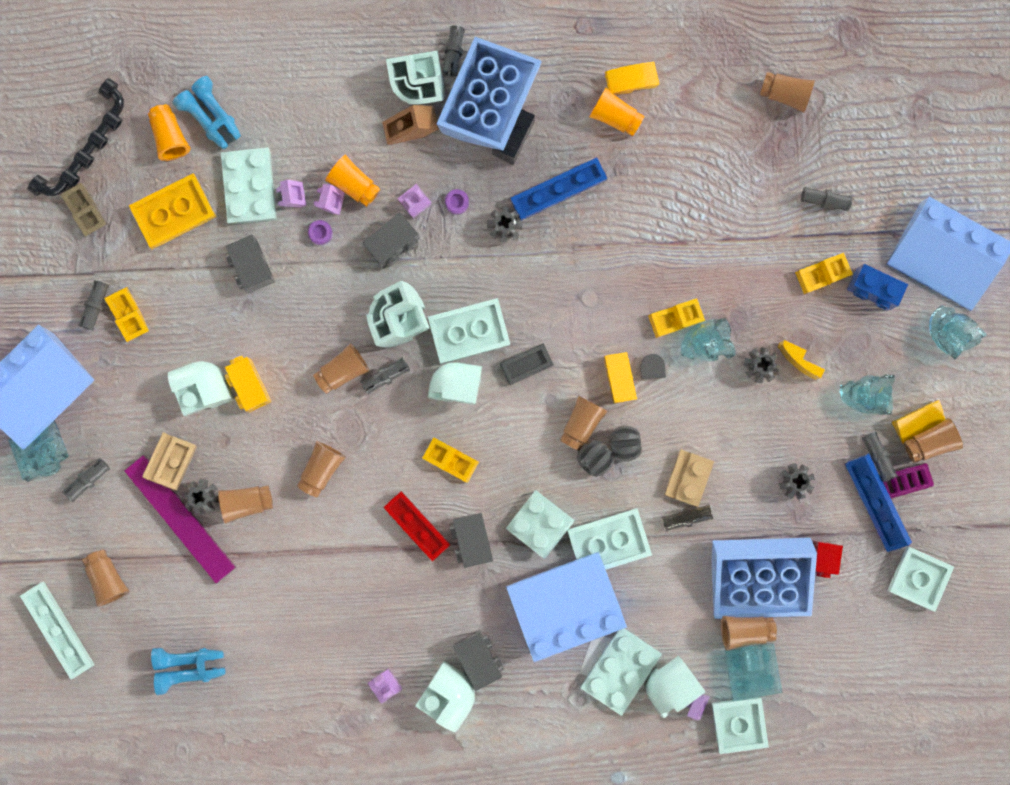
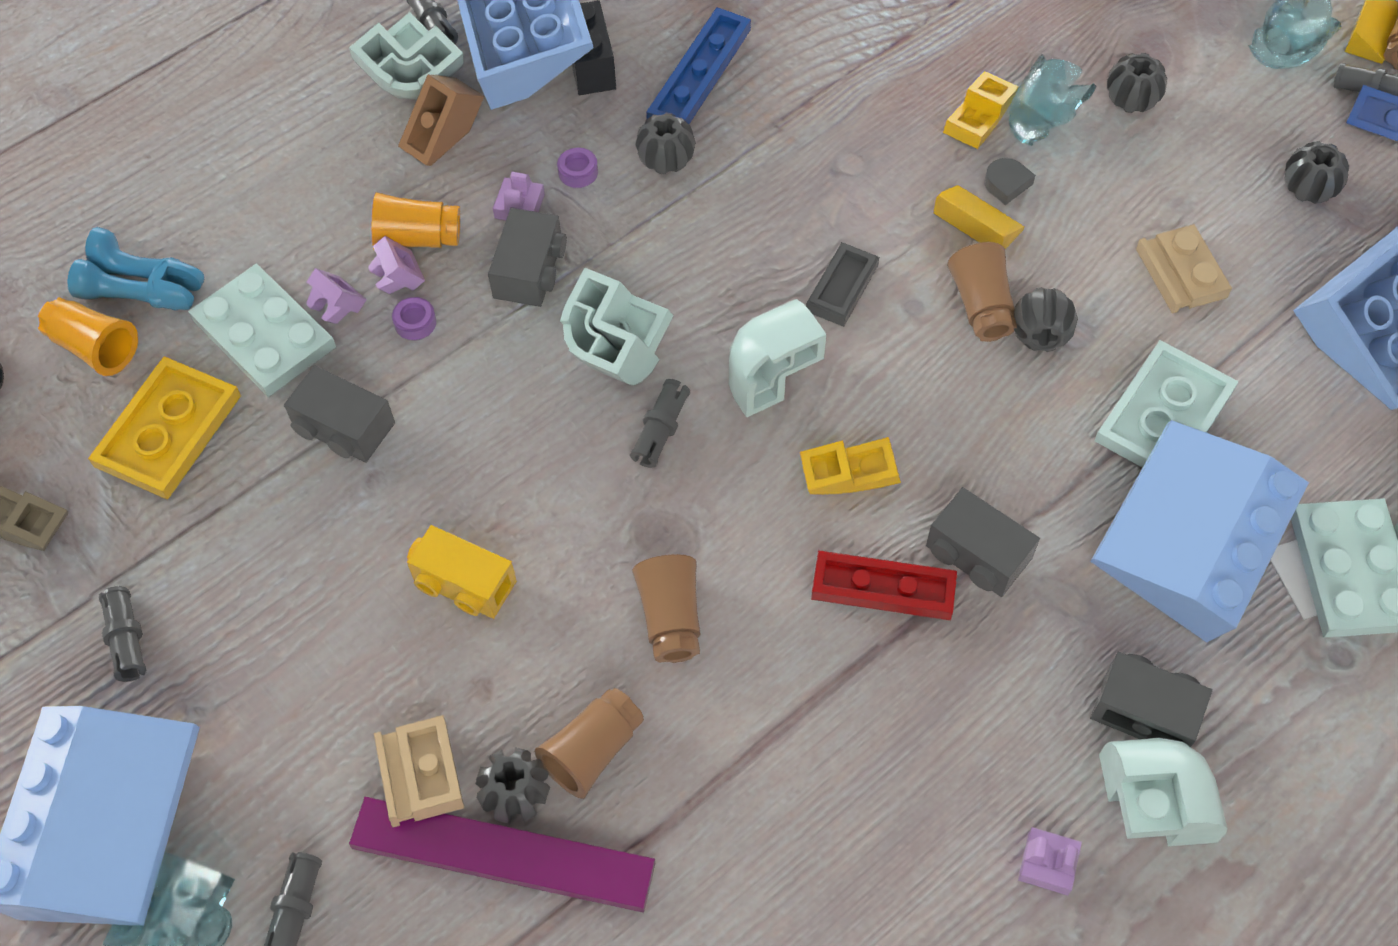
camera: 35 degrees left, 25 degrees down
yellow slope [104,287,149,342] -> none
light aqua brick [168,361,235,416] -> none
medium nougat plant [313,343,370,394] -> none
light aqua plate [428,298,510,364] -> none
light aqua plate [506,490,575,559] -> none
dark grey piece [610,426,642,462] -> none
clear smoke pin [662,504,713,532] -> none
yellow slope [778,340,825,380] -> none

